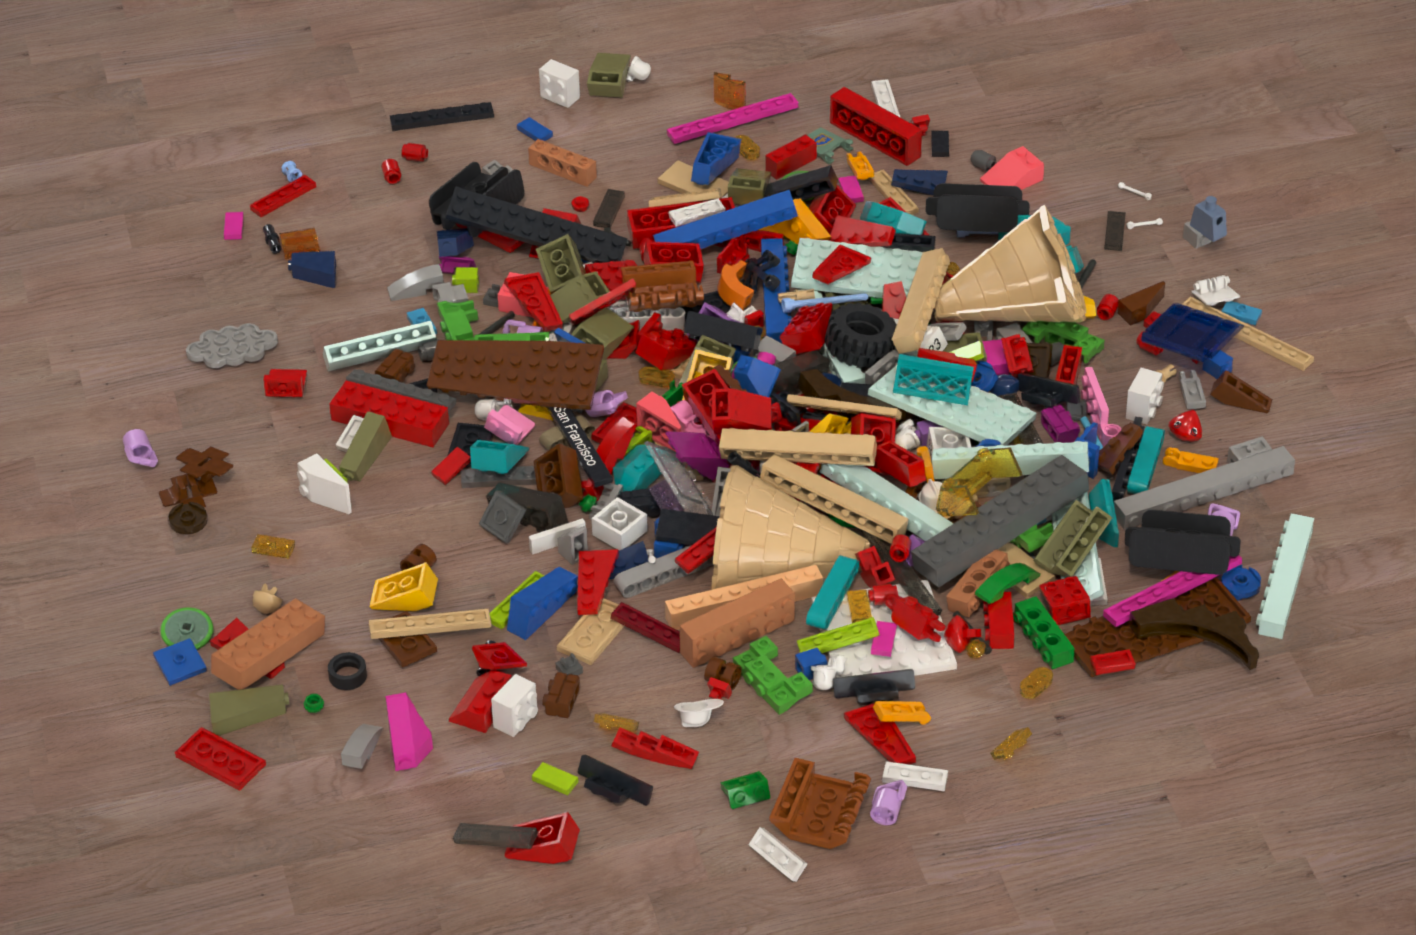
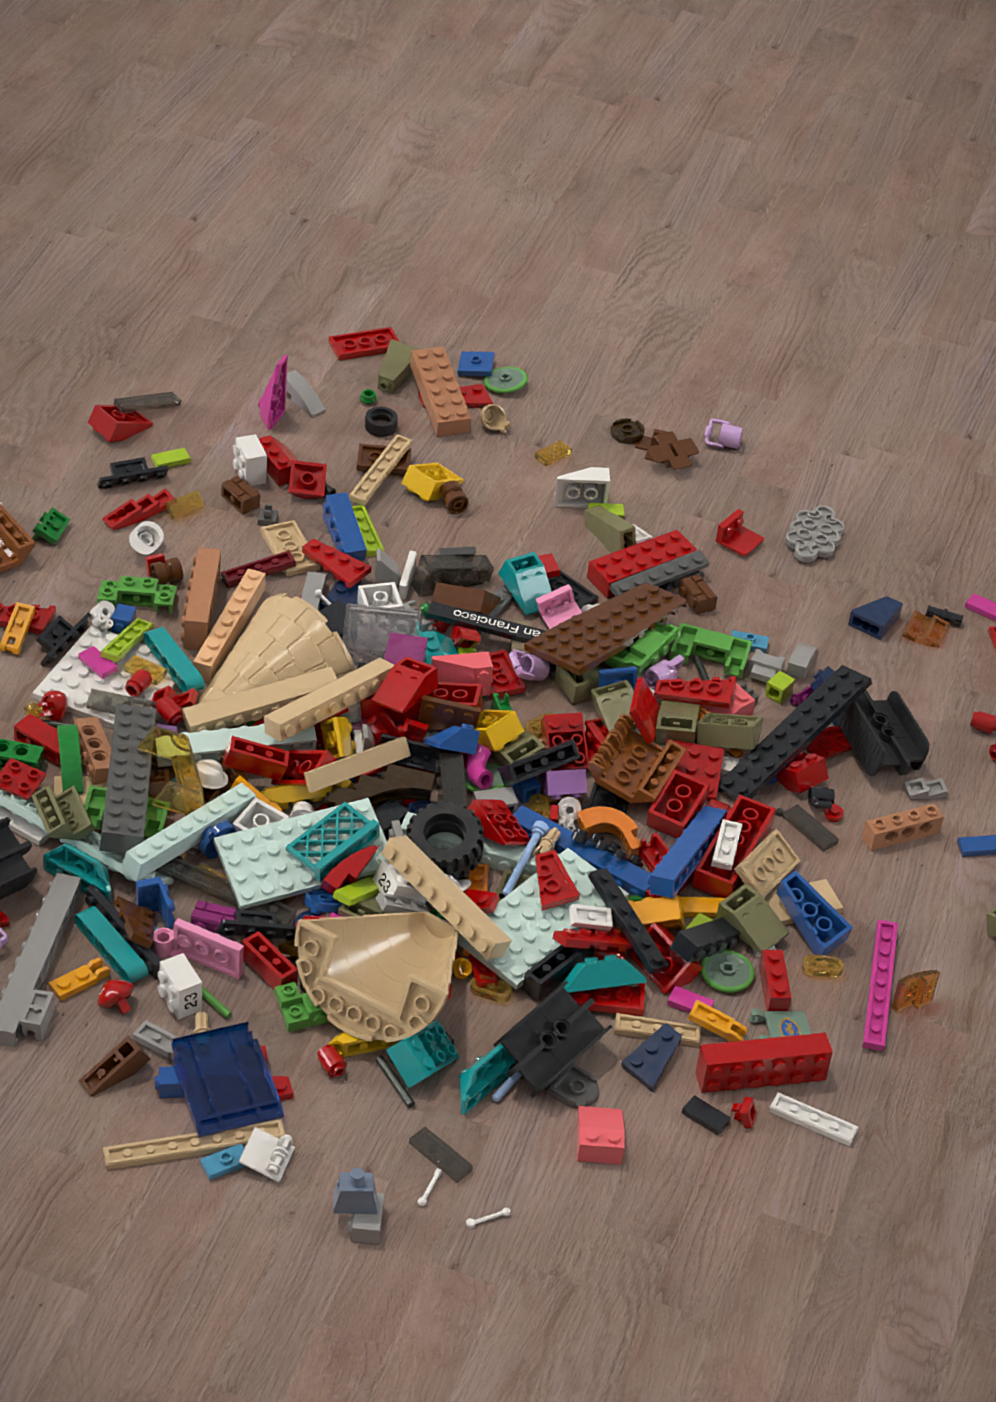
camera: 120 degrees right, 0 degrees up
light aqua brick [323,321,436,371] -> none
dark grey brick [418,339,440,362] -> none
red hinge [885,593,946,642] -> none
dark grey brick [970,150,997,172] -> none
reddish brown slope [1118,281,1165,326] -> none
none -> bright green bar [202,986,232,1019]
none -> white plate [569,904,613,931]
none -> black plate [588,868,669,974]
none -> black piece [808,786,835,809]

